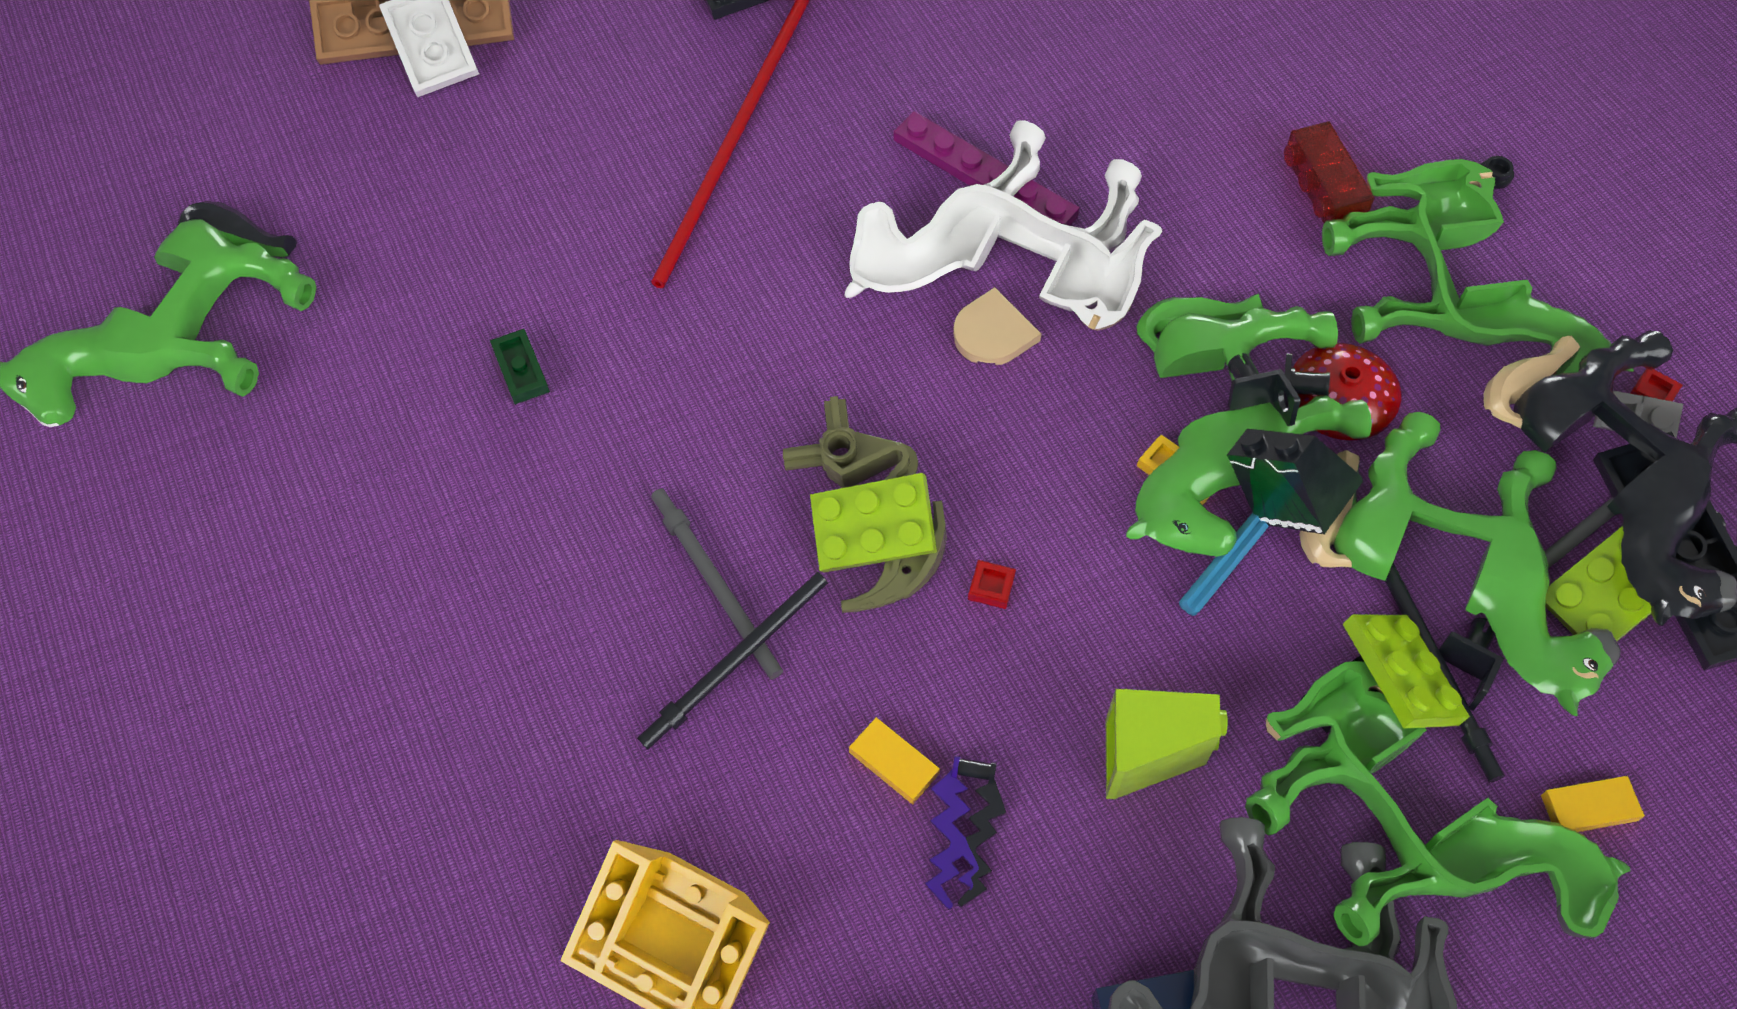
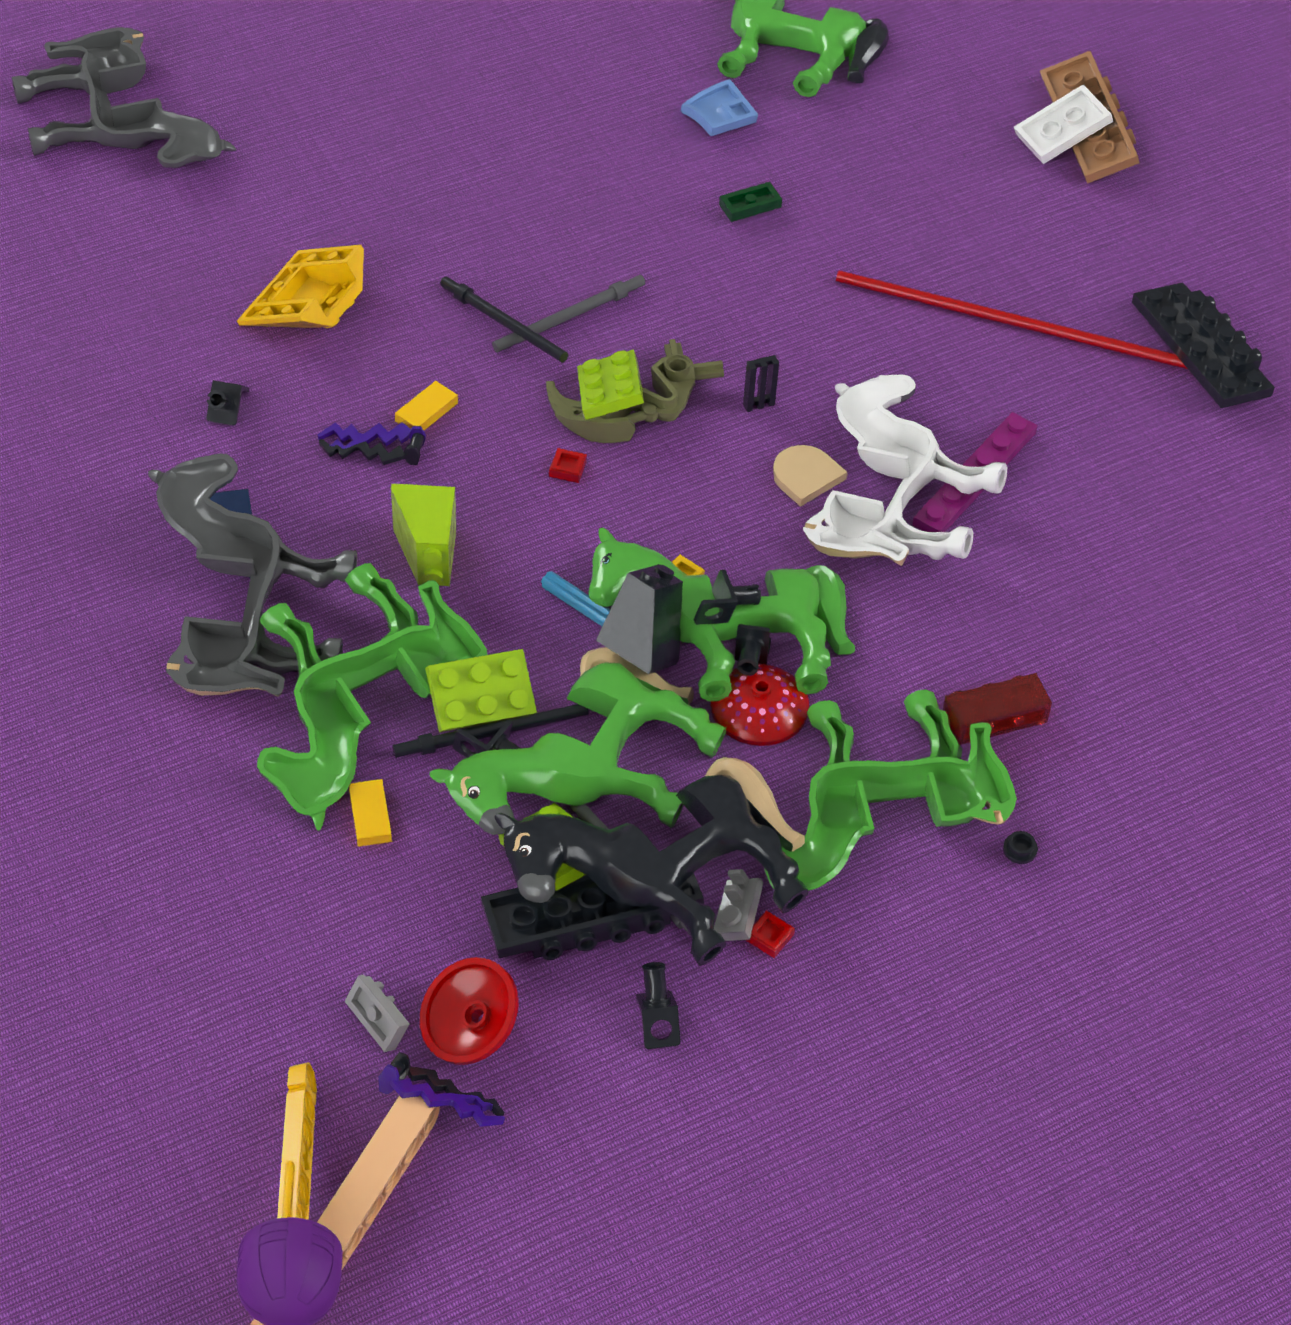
camera: 85 degrees right, 10 degrees down
none -> medium blue plate [680,79,758,136]
none -> black tile [743,355,779,412]

